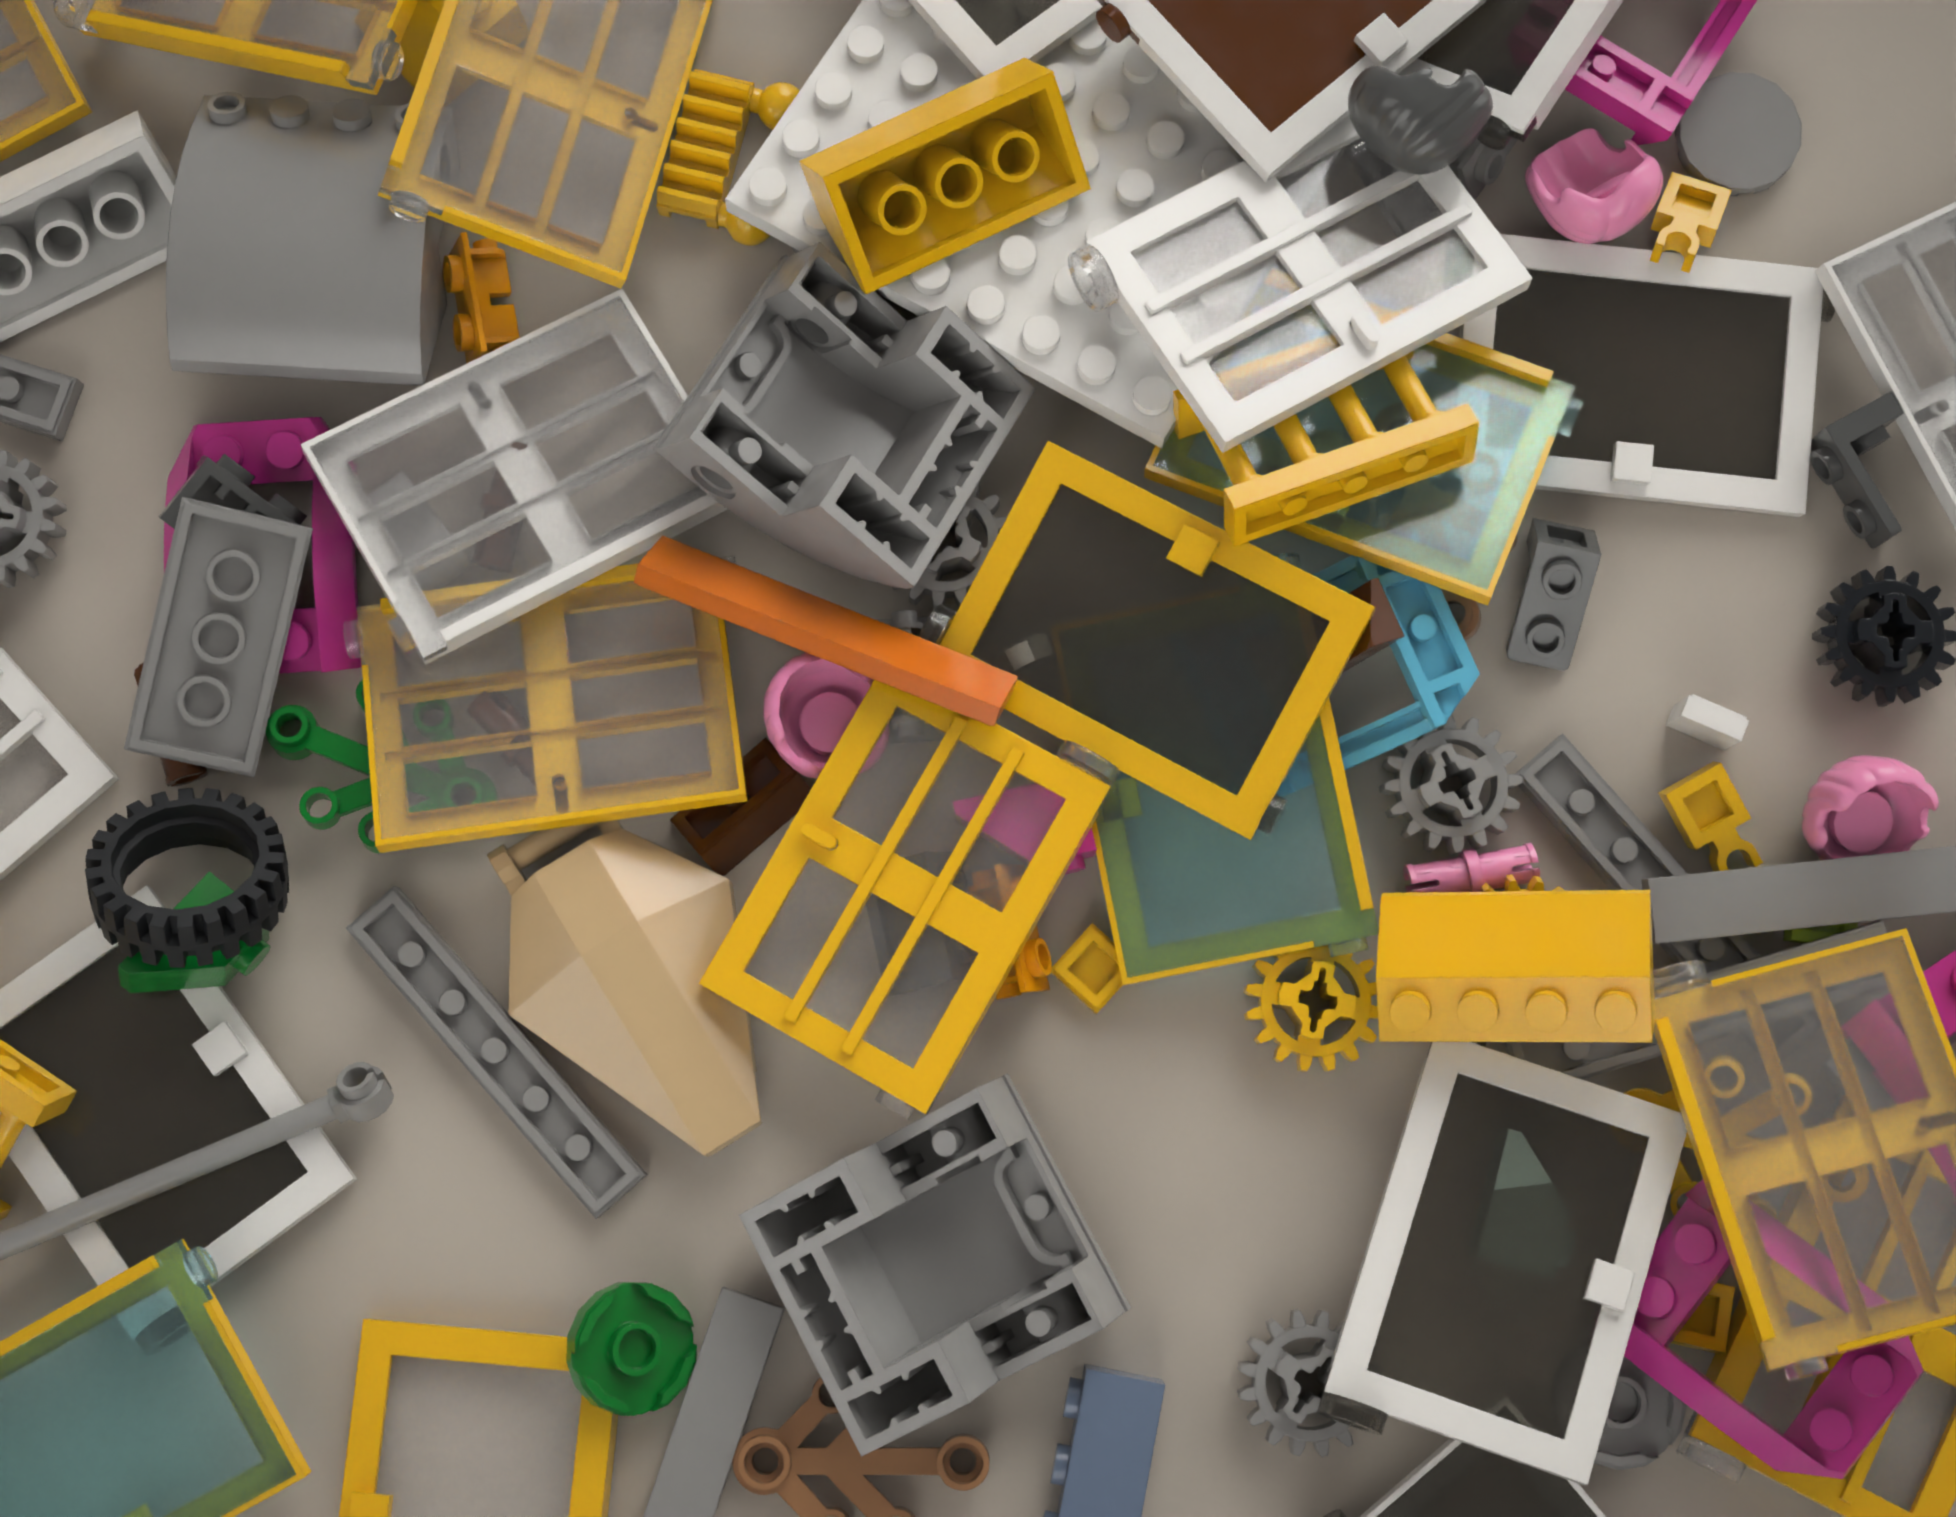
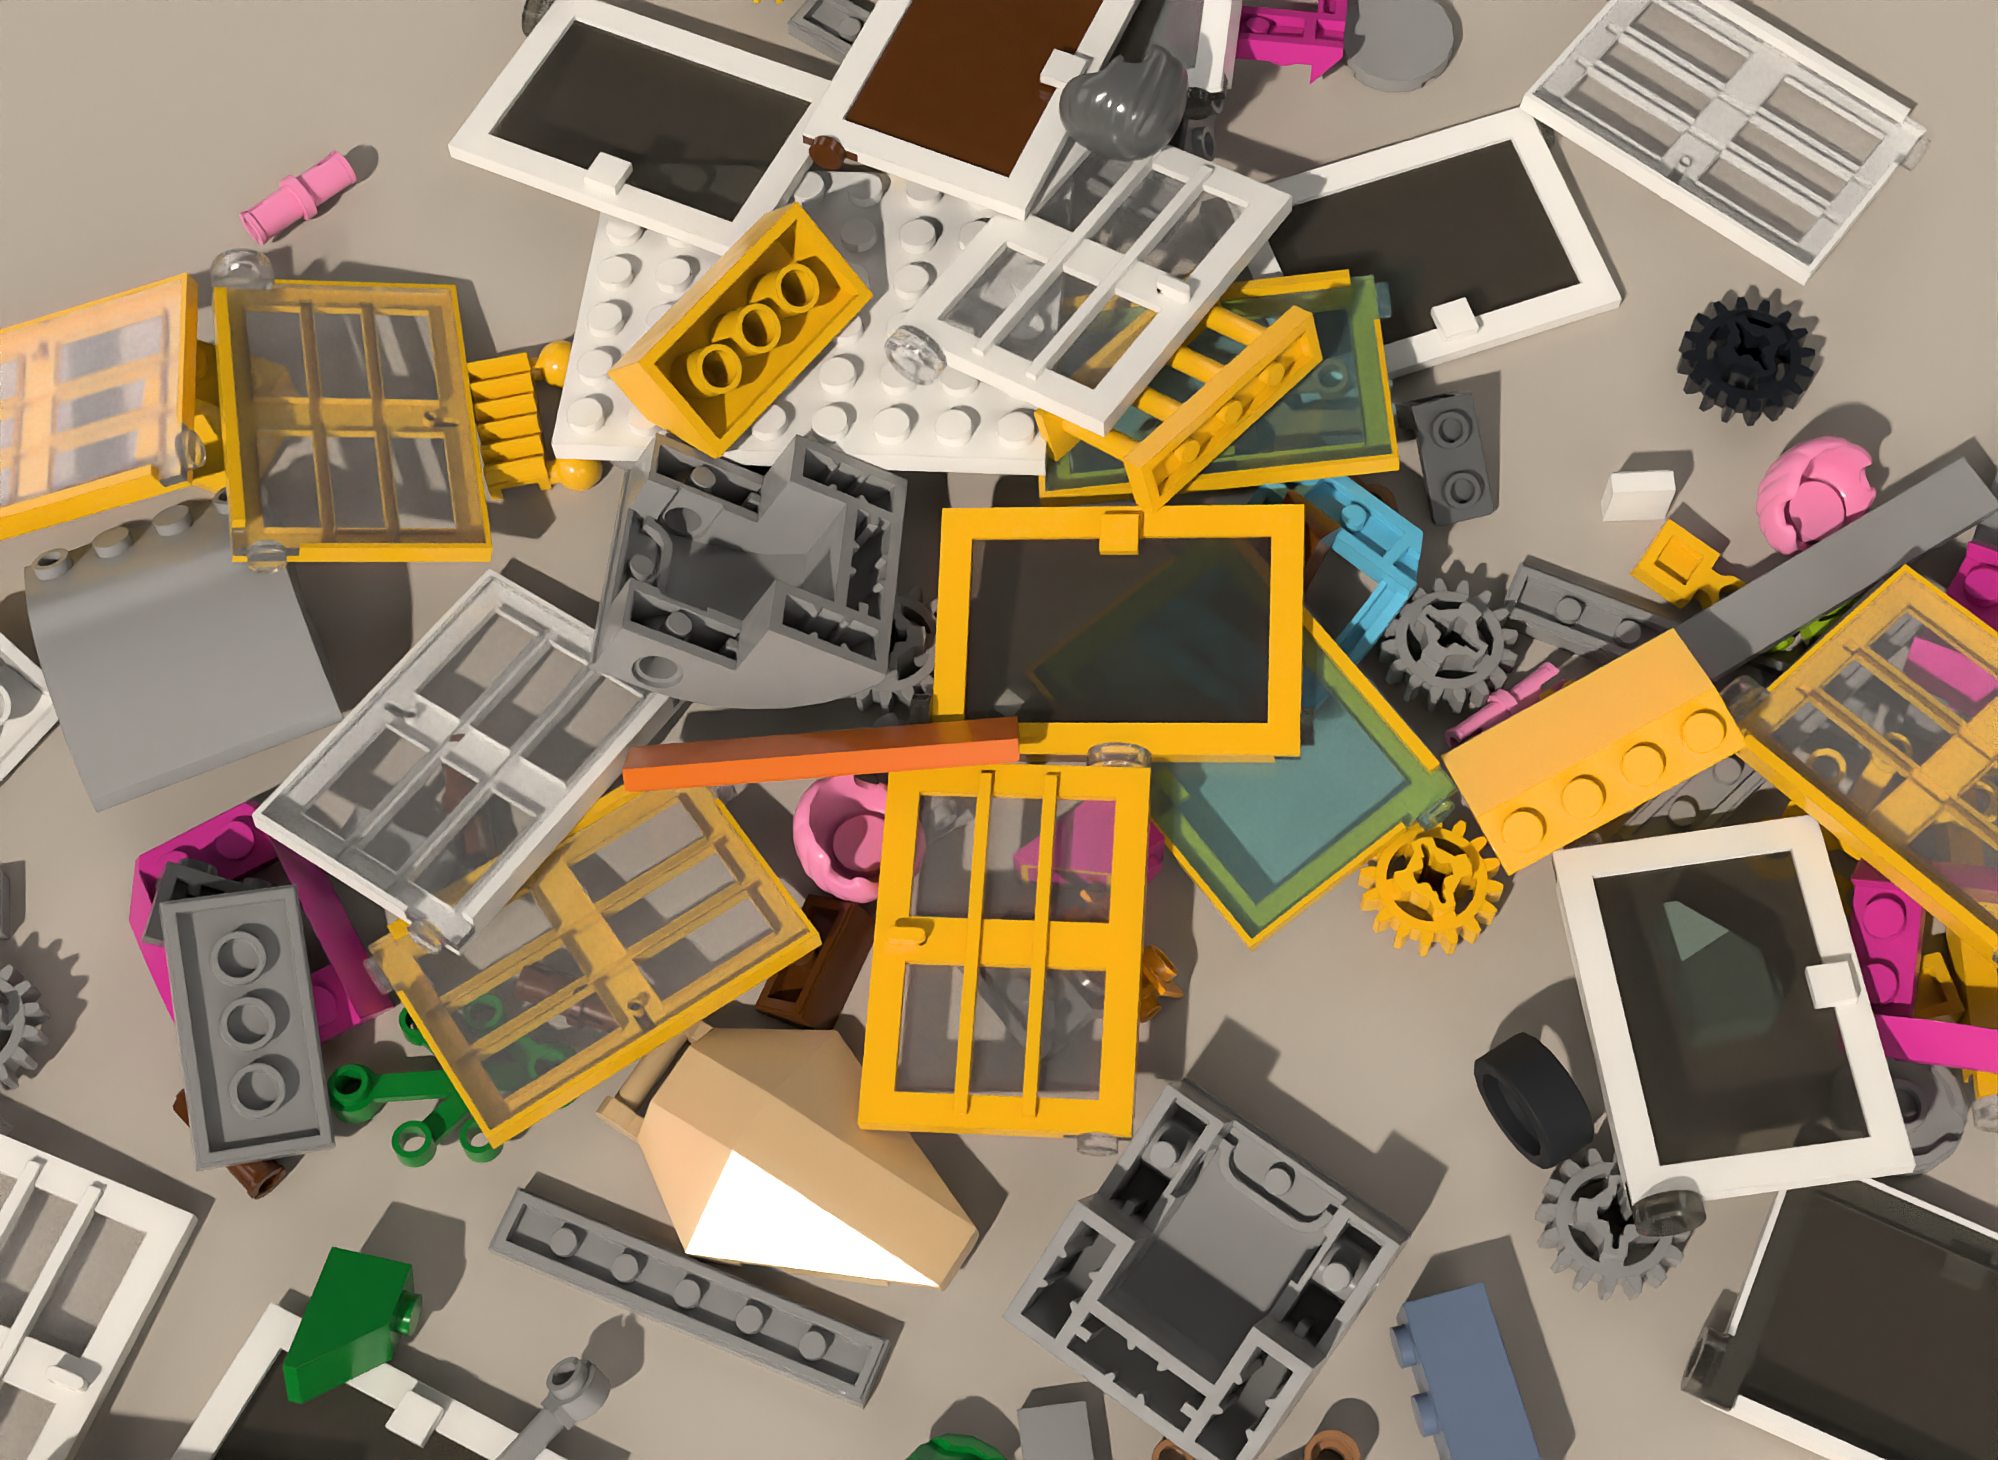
camera: 25 degrees left, 15 degrees down
black tyre [85,788,289,968] -> none
light orange hinge [442,232,520,363] -> none
yellow tile [1051,923,1123,1014] -> none
bright pink piece [1525,128,1663,244] -> none
yellow plate [1649,172,1732,273] -> none
dark grey bracket [1810,391,1904,549] -> none
none -> black tyre [1474,1032,1595,1169]

